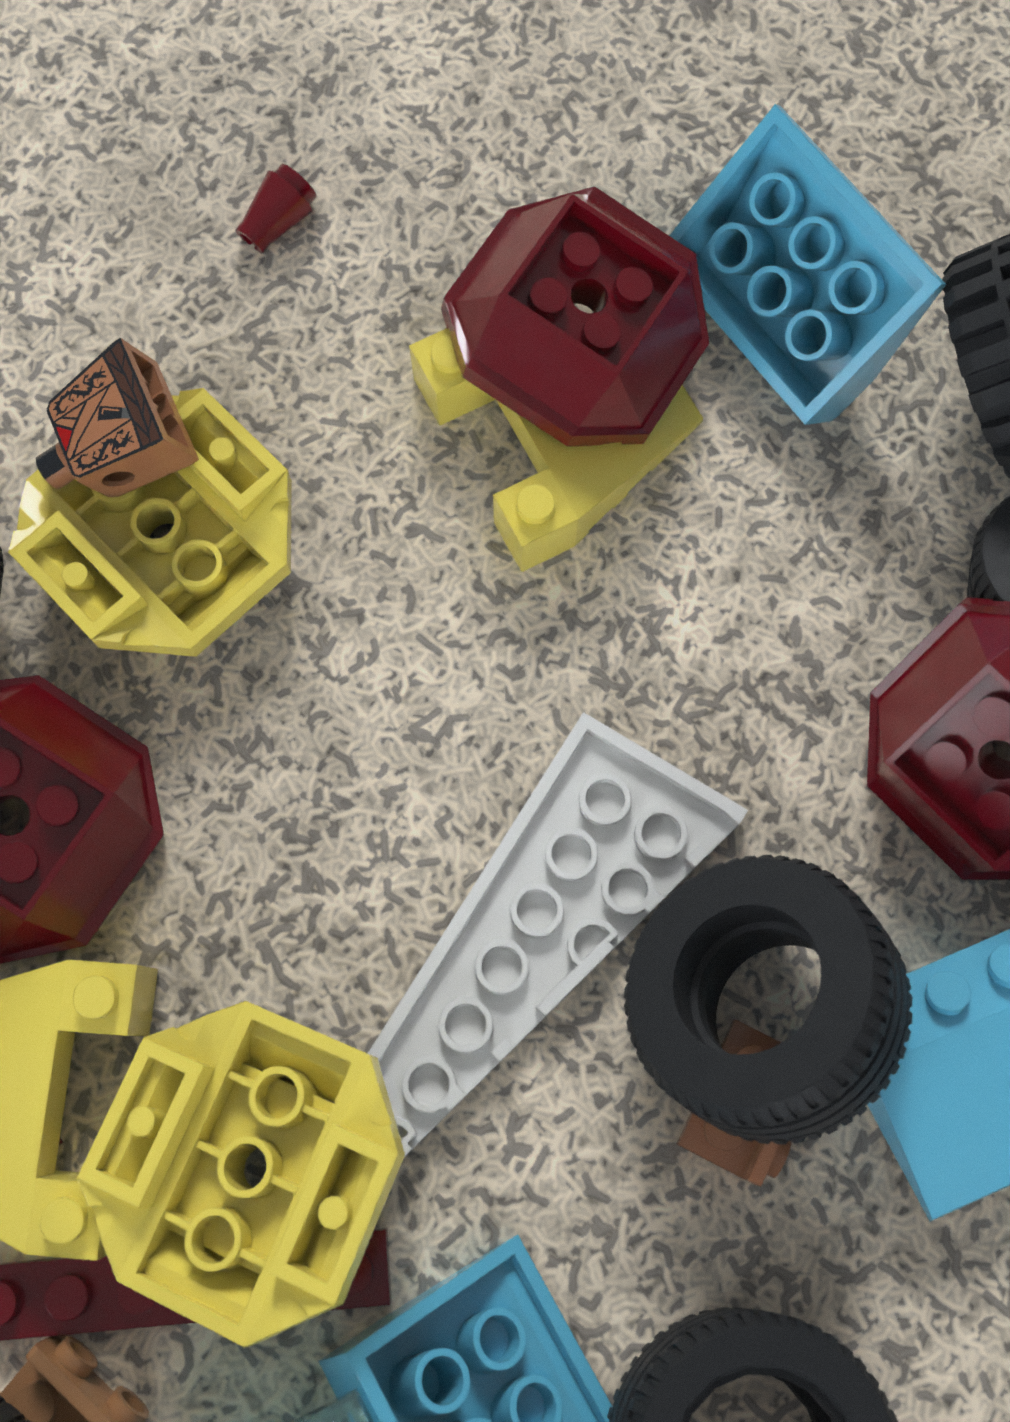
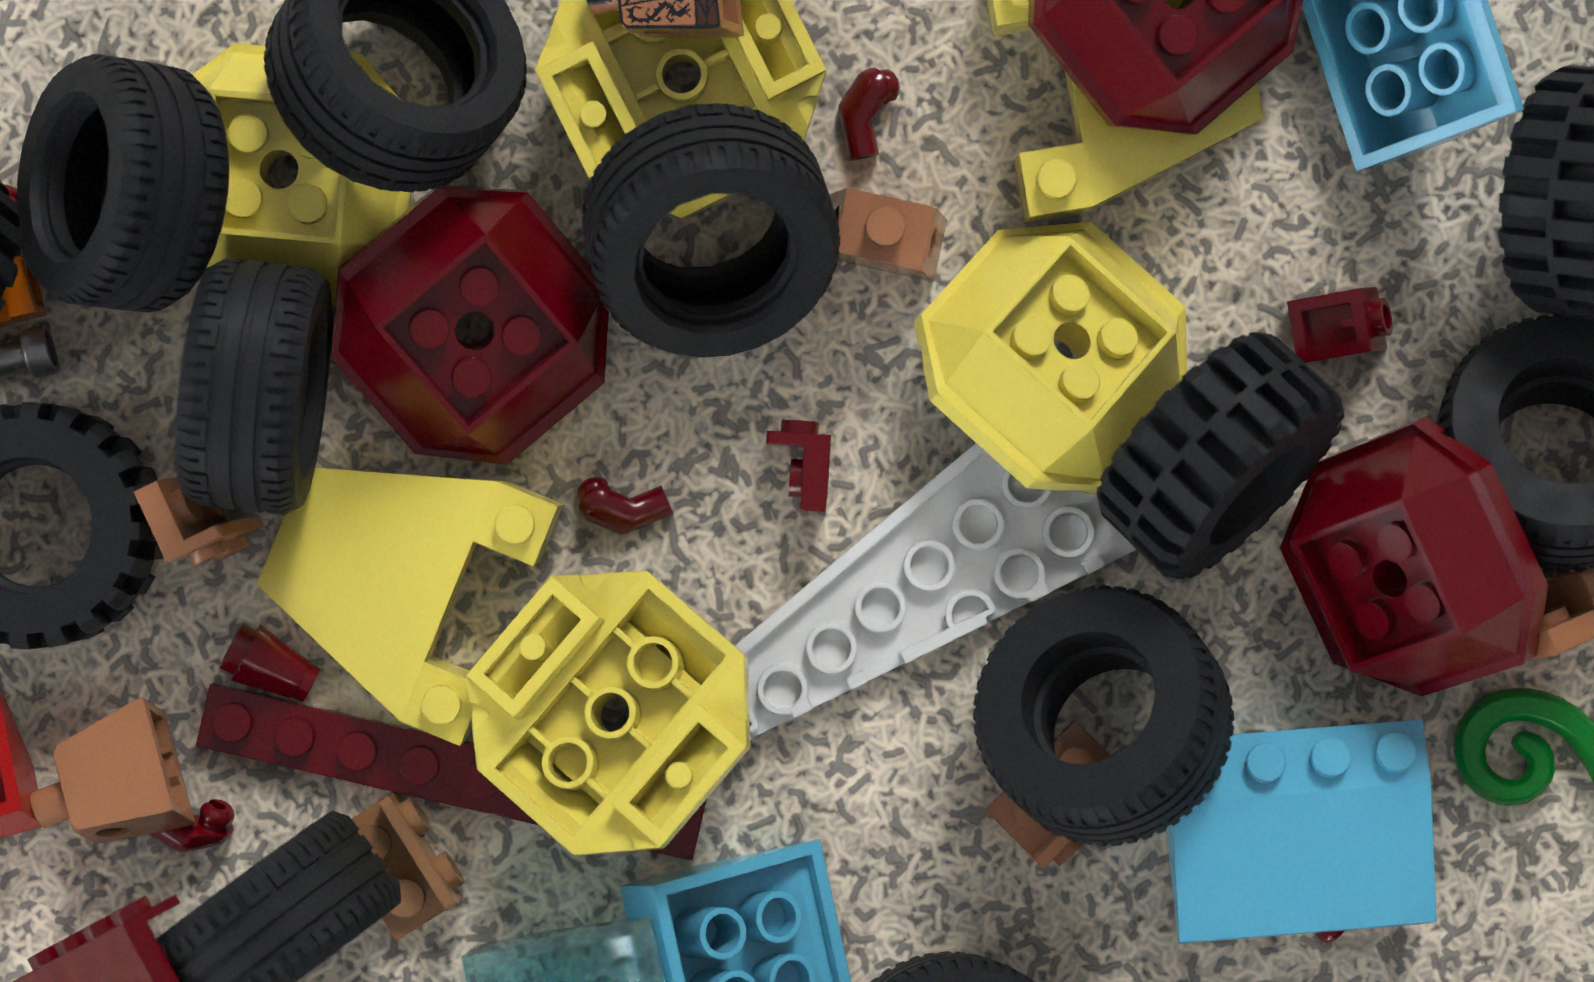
camera: 20 degrees right, 15 degrees up
none -> dark red arm [577,477,673,534]
none -> black tyre [582,103,840,358]
none -> dark red bracket [766,419,832,512]
none -> nougat torso [830,188,947,282]
none -> dark red arm [838,68,900,161]
none -> light yellow piece [914,222,1187,494]
none -> black tyre [1097,332,1344,580]
none -> dark red bracket [1287,287,1393,363]

